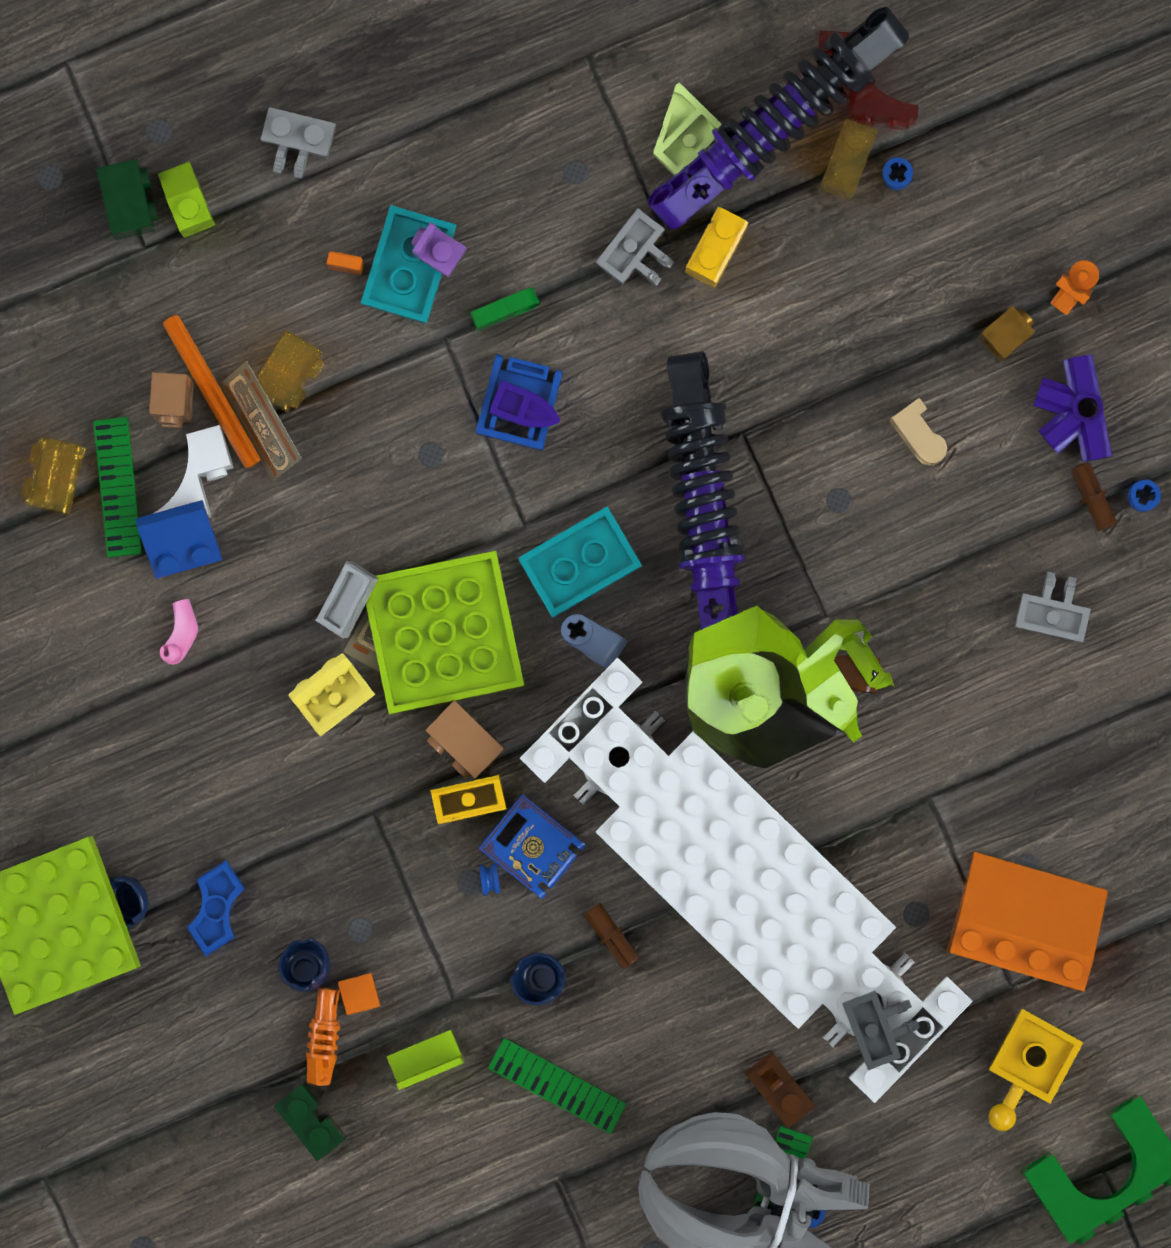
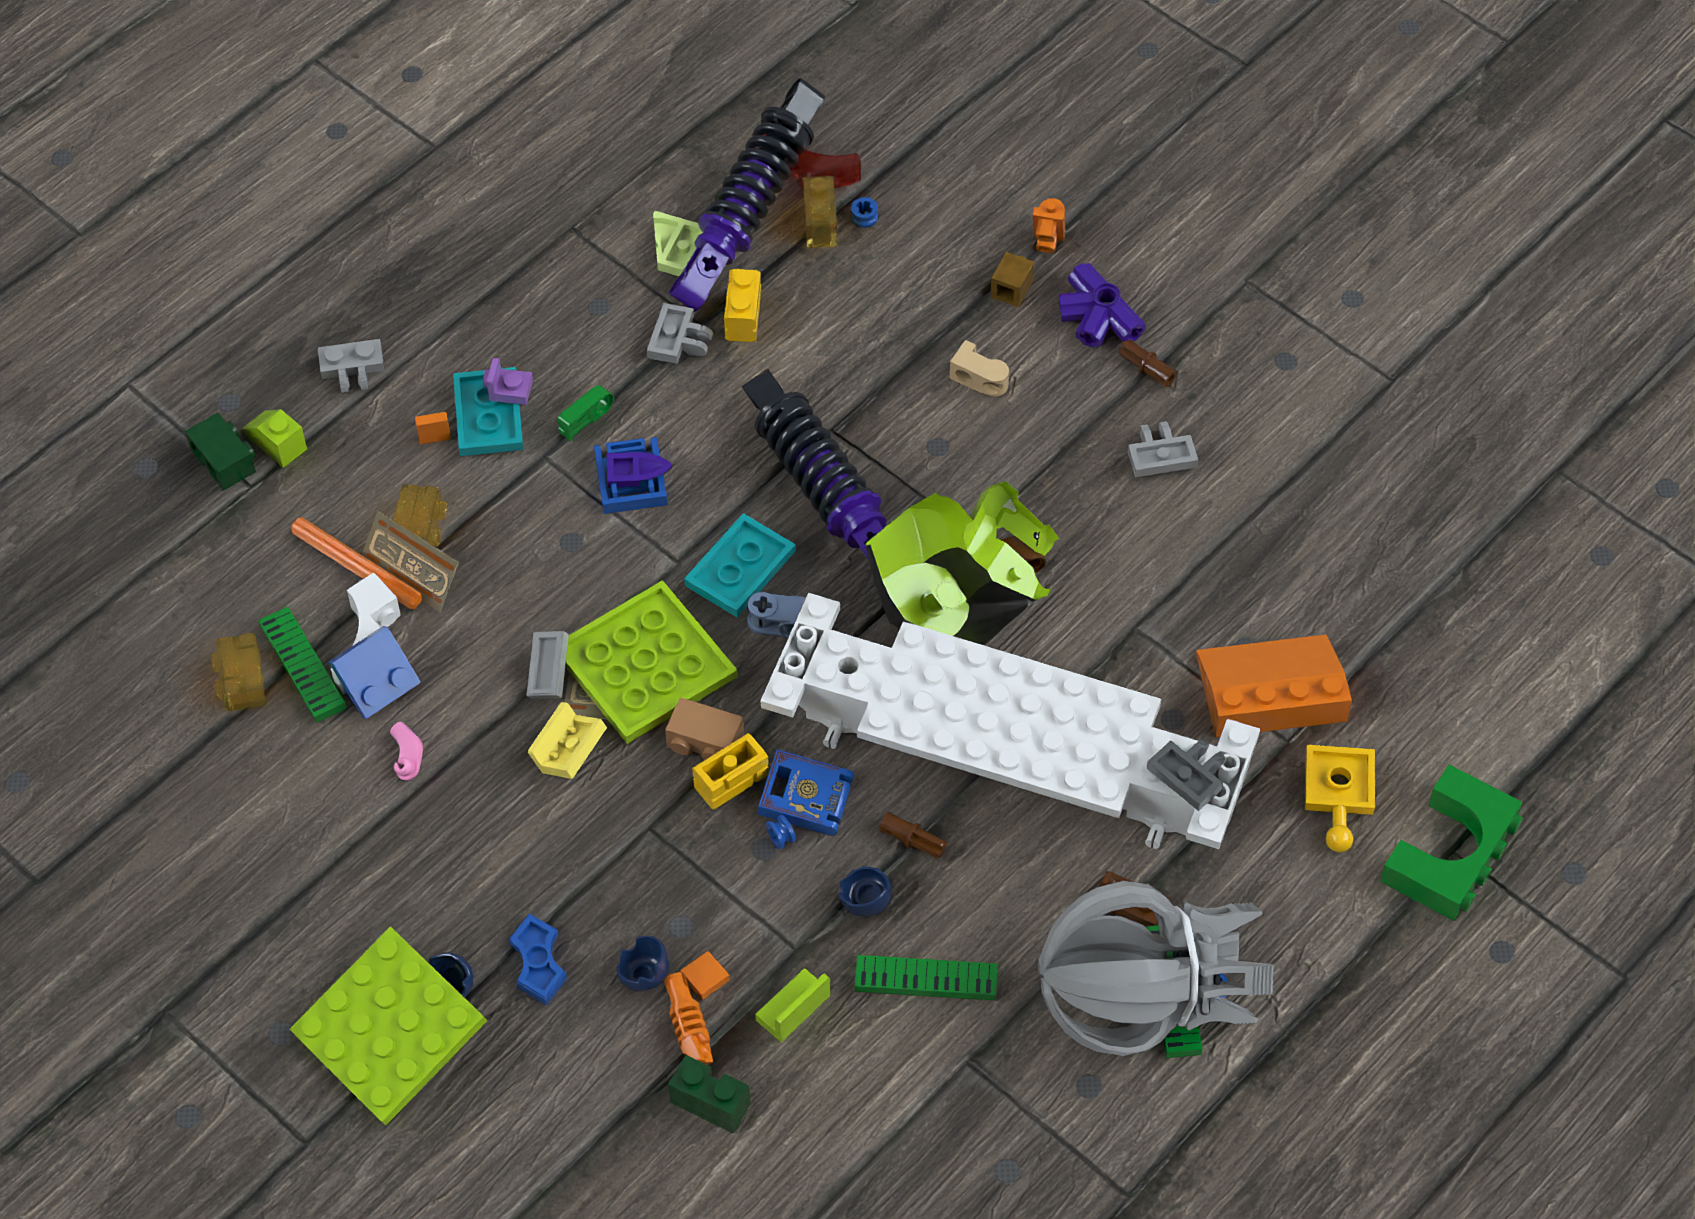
camera: 25 degrees left, 30 degrees down
medium nougat brick [149,372,194,429] -> none
blue bush [1127,480,1161,512] -> none

